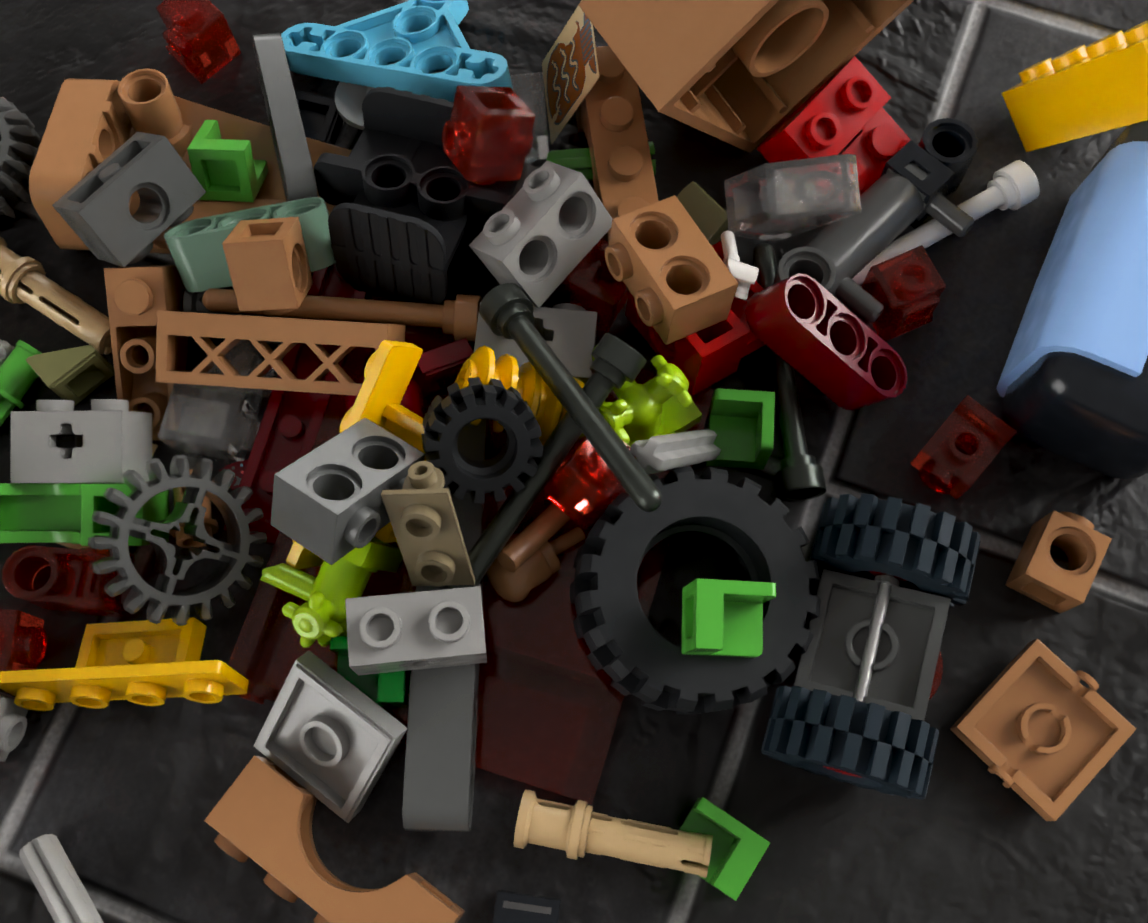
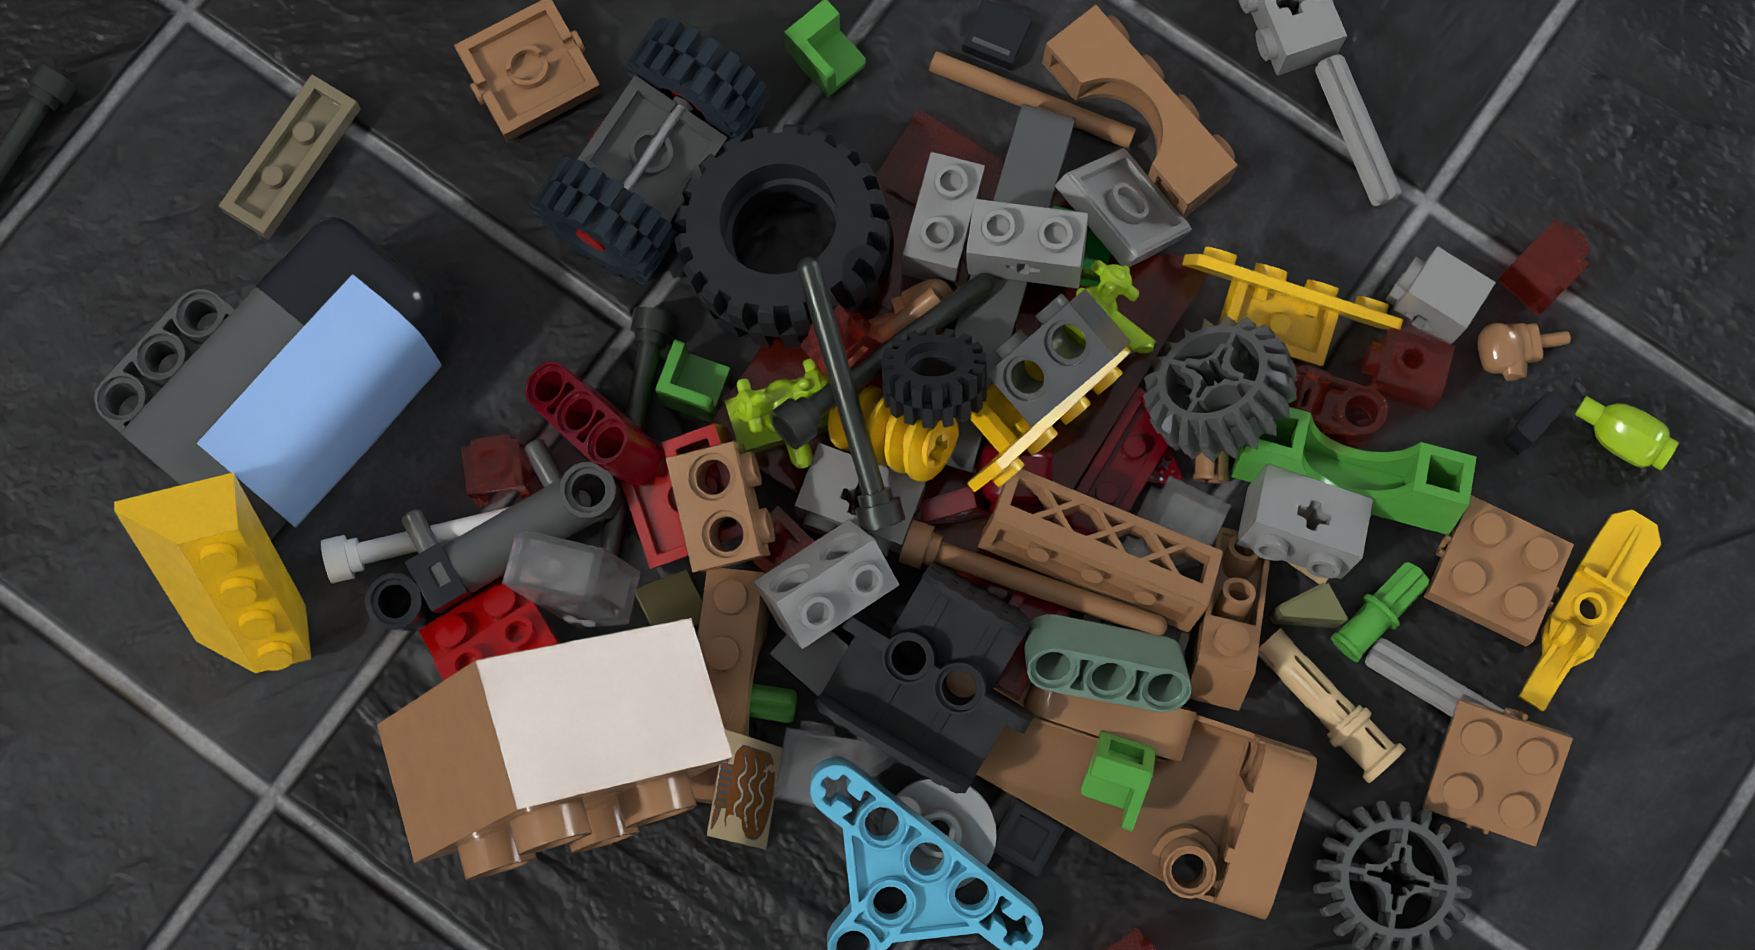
camera: 170 degrees left, 5 degrees up
dark grey brick [52,132,206,267] -> none
medium nougat brick [222,217,313,316] -> none
dark grey beam [252,33,318,202] -> none
dark tan hinge [381,461,475,587] -> none
clear red brick [442,86,536,185] -> none
tan pin [513,789,713,878] -> none
light grey axle [630,429,721,474] -> none
bright green panel [681,578,776,658] -> none
white hand [721,231,759,301] -> none
clear red brick [910,395,1017,500] -> none
medium nougat brick [1005,510,1112,614] -> none
none -> light grey brick [902,152,985,288]
none -> medium nougat piece [929,51,1136,149]

